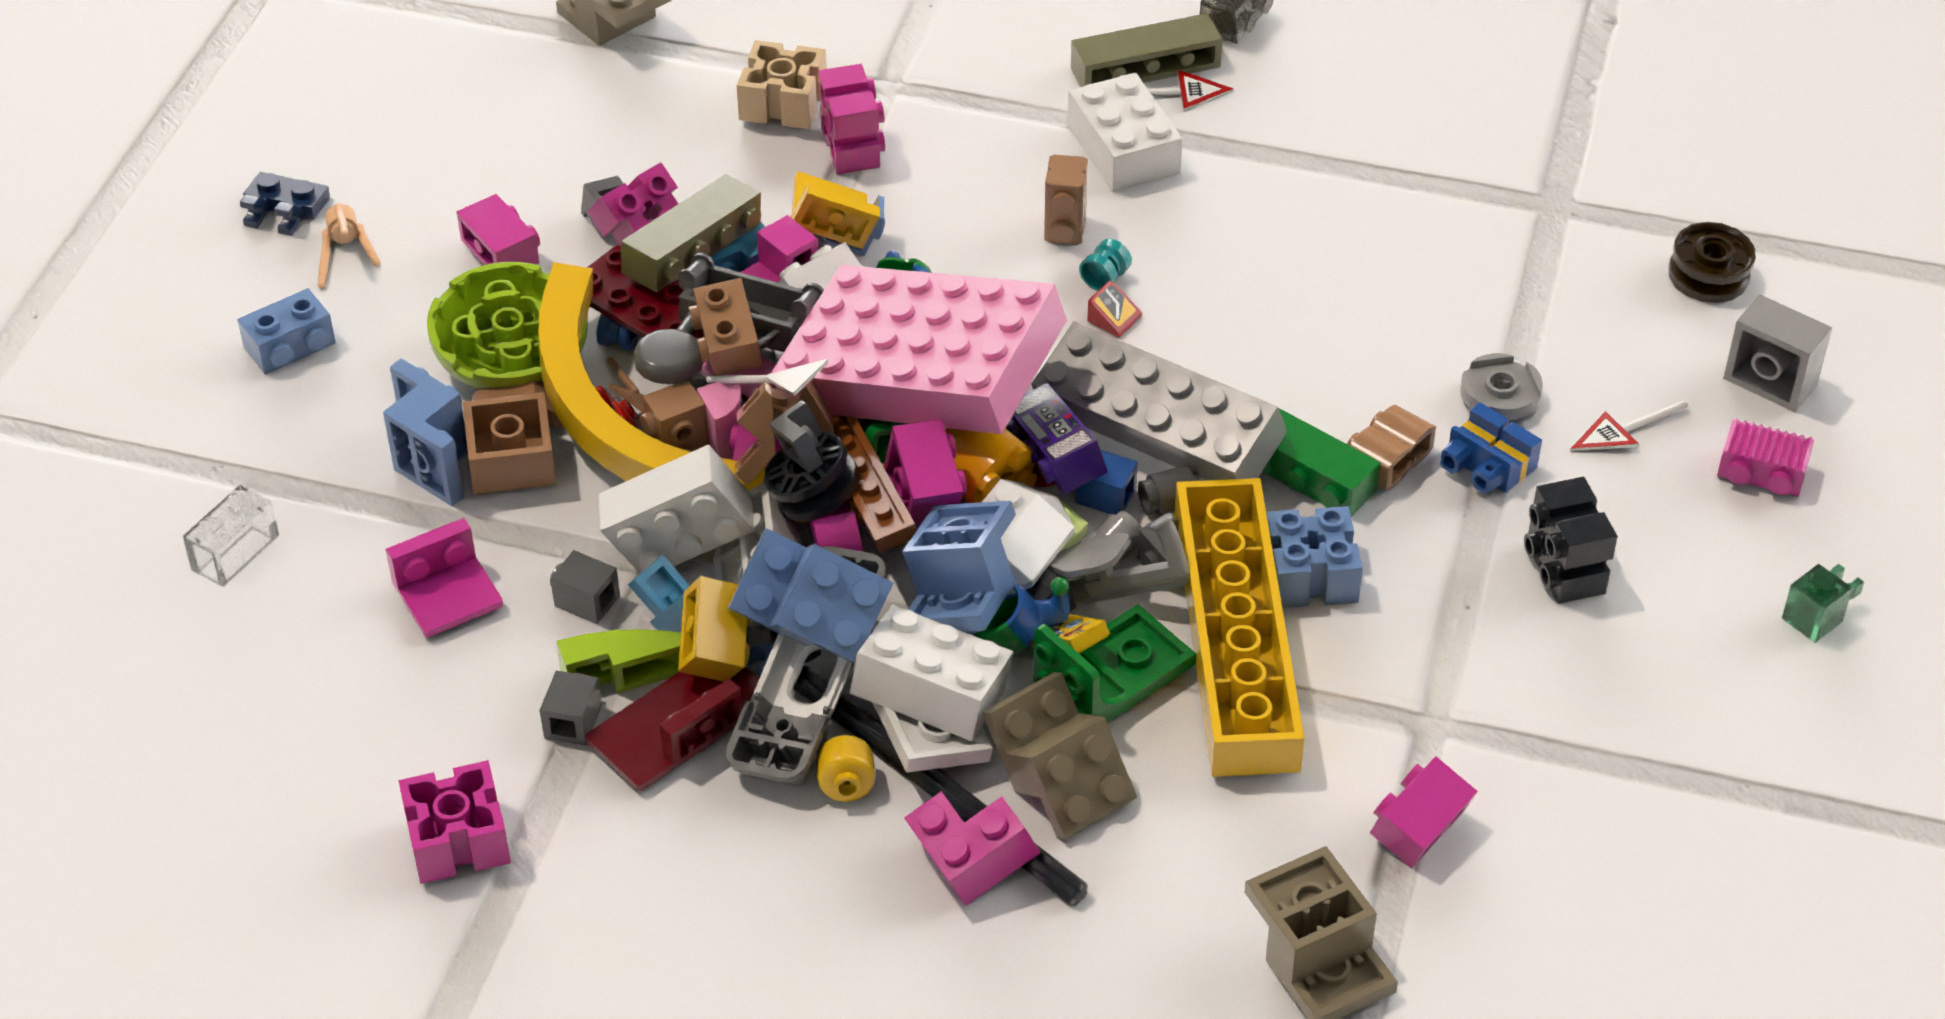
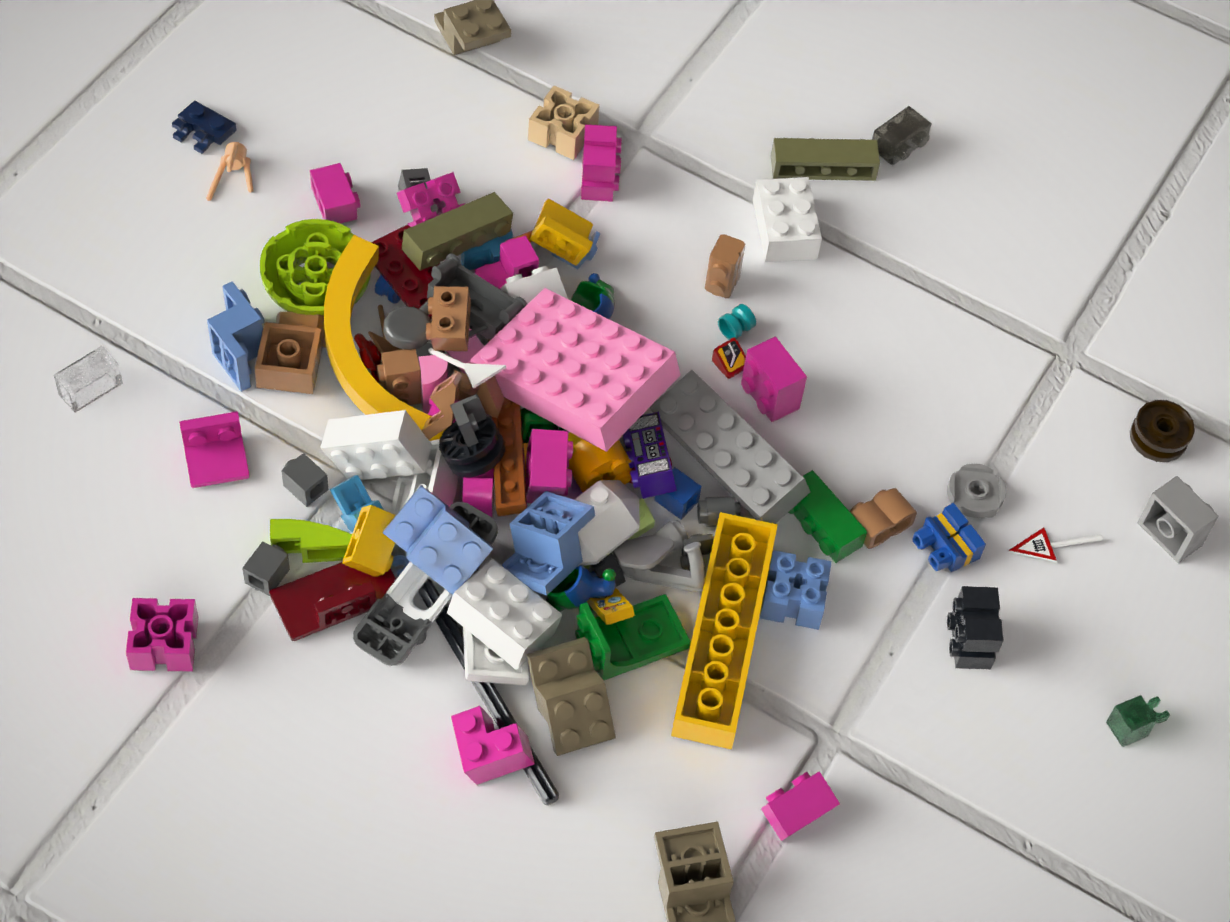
camera: 10 degrees right, 10 degrees up
medium blue brick [237,288,336,374] -> none
yellow head [816,735,876,802] -> none
piece [1147,69,1234,111] -> none
dark pink brick [1717,418,1814,497] -> none
none -> dark pink brick [741,336,807,422]

